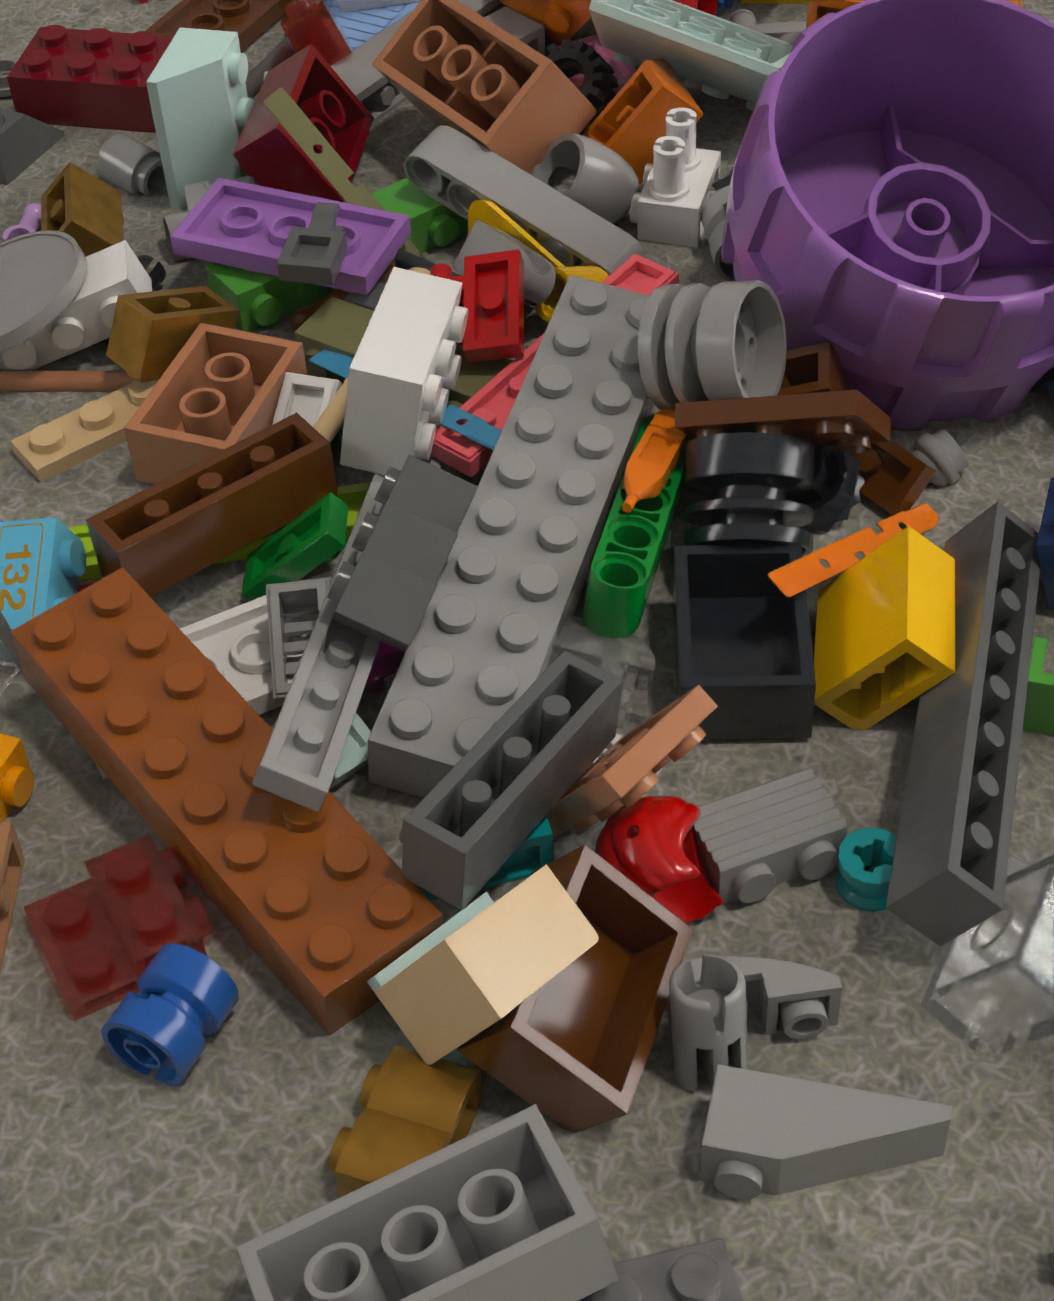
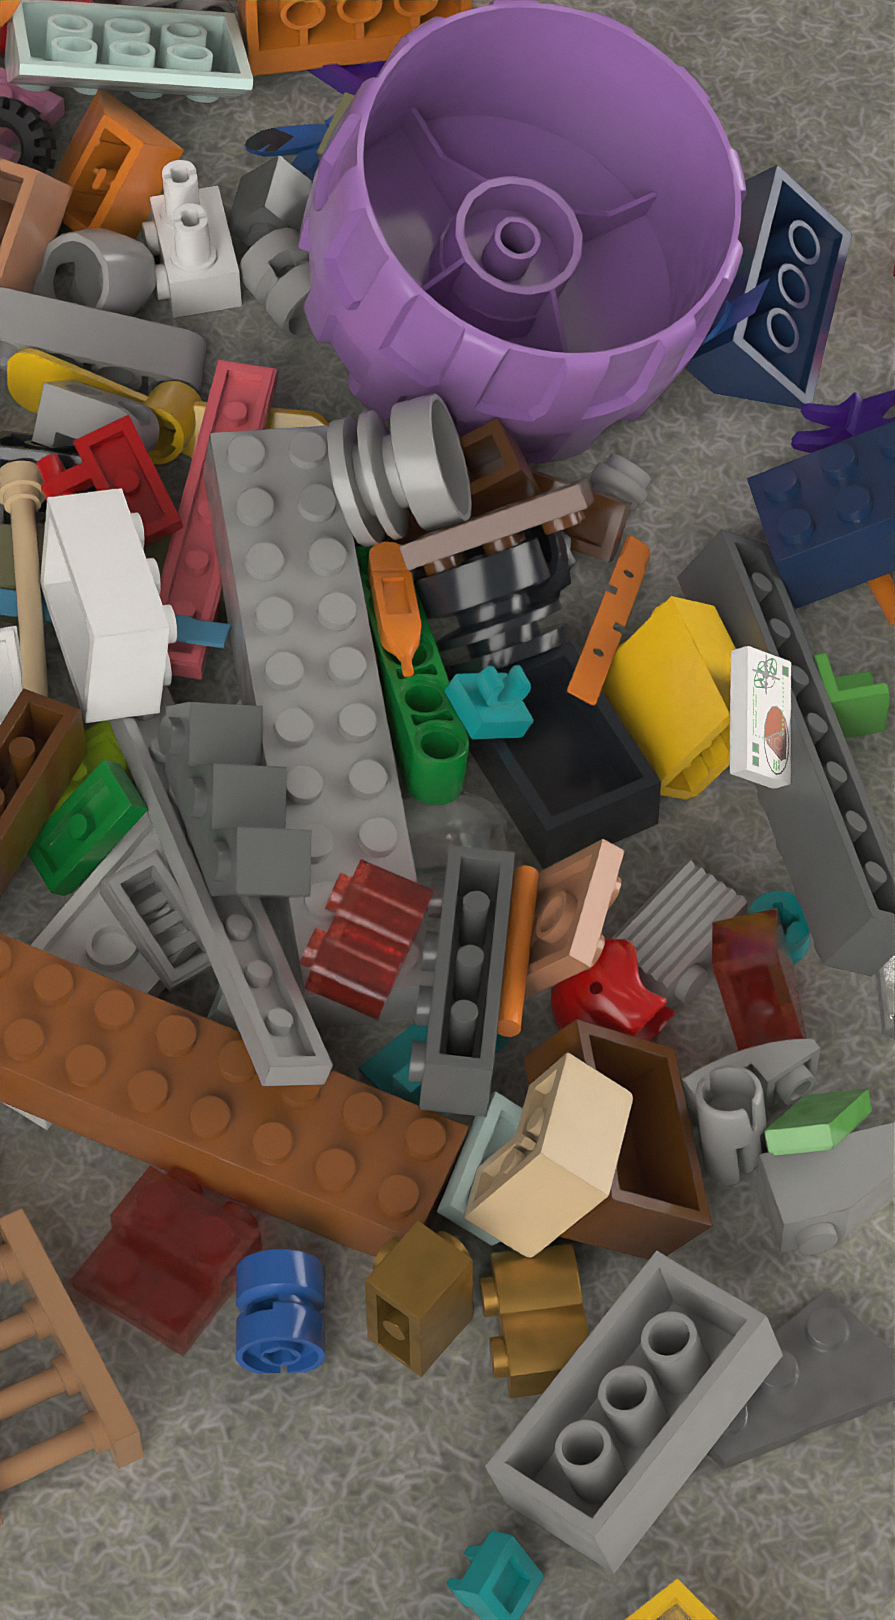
camera: 30 degrees left, 10 degrees up
none -> clear red brick [300,859,435,1020]
none -> pearl gold brick [365,1221,473,1377]
none -> teal tile [445,665,534,739]
none -> orange bar [497,865,539,1037]
none -> clear red slope [712,908,807,1051]
none -> white tile [730,646,791,789]
none -> bright green tile [765,1088,872,1156]

